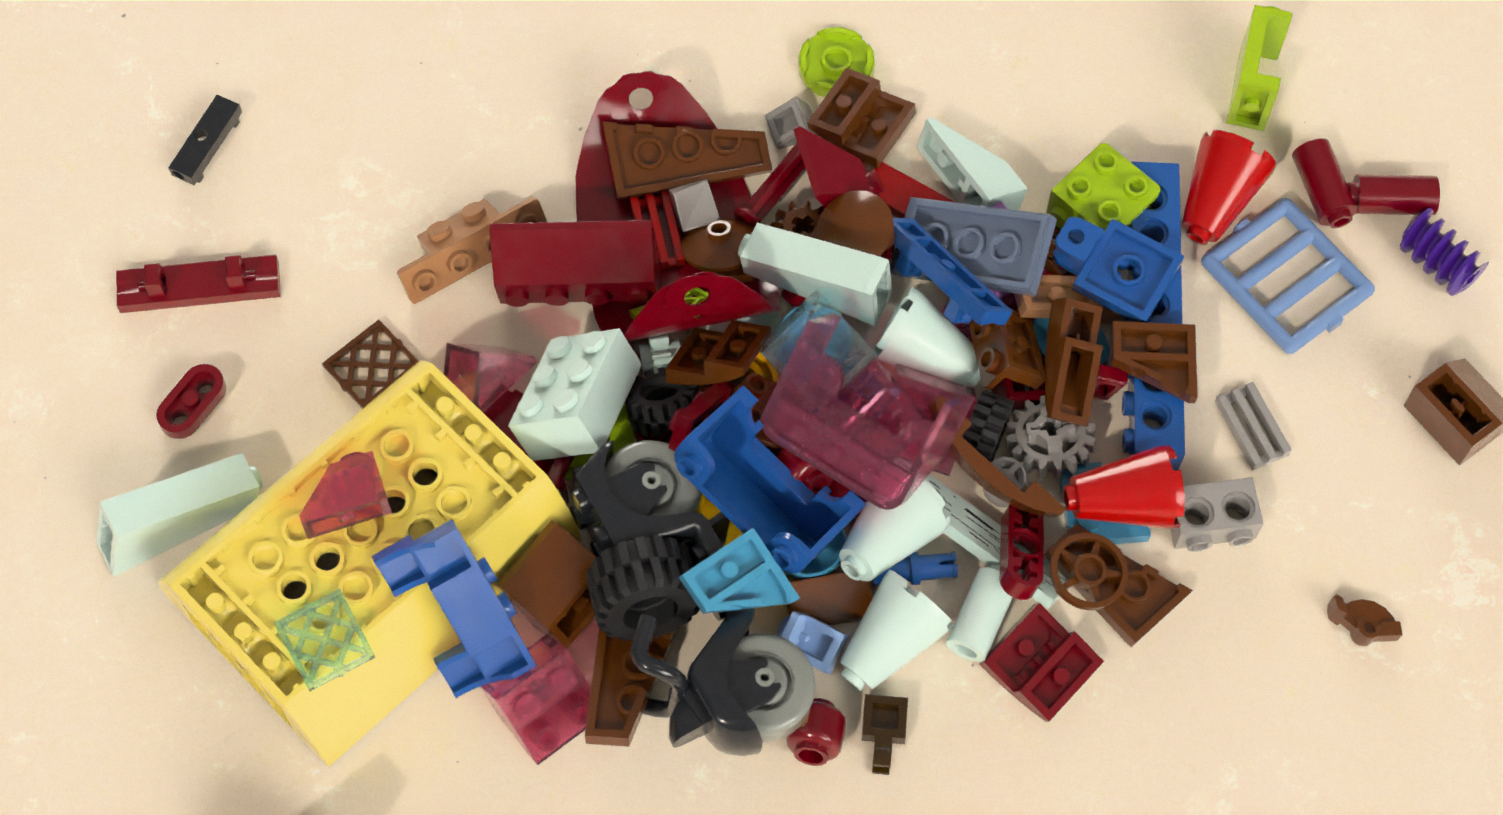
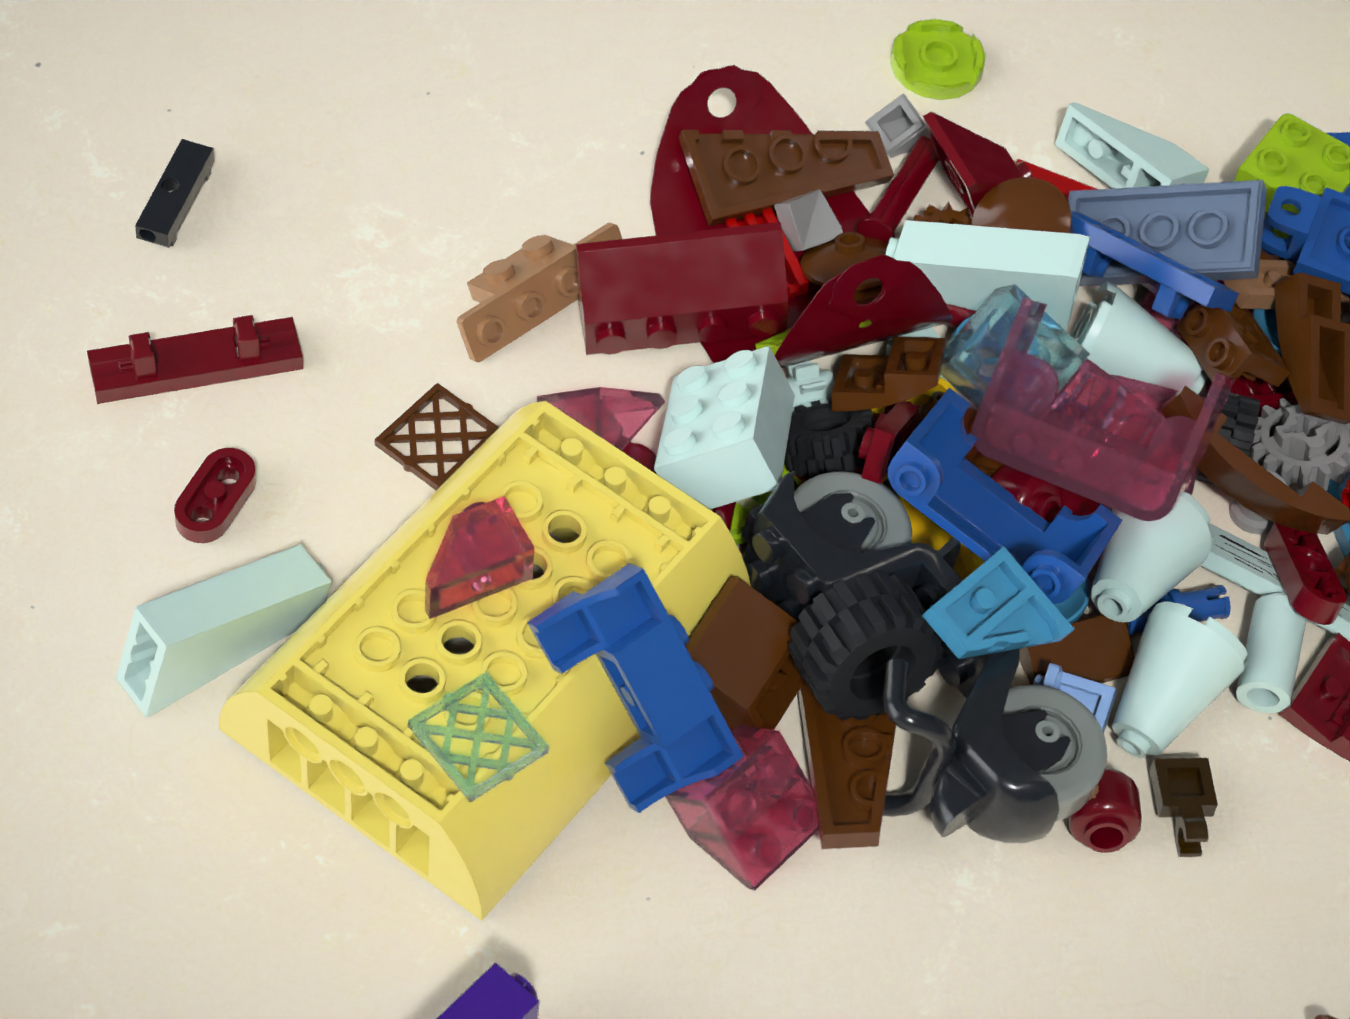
camera: 15 degrees left, 10 degrees down
reddish brown slope [807,68,916,169] -> none

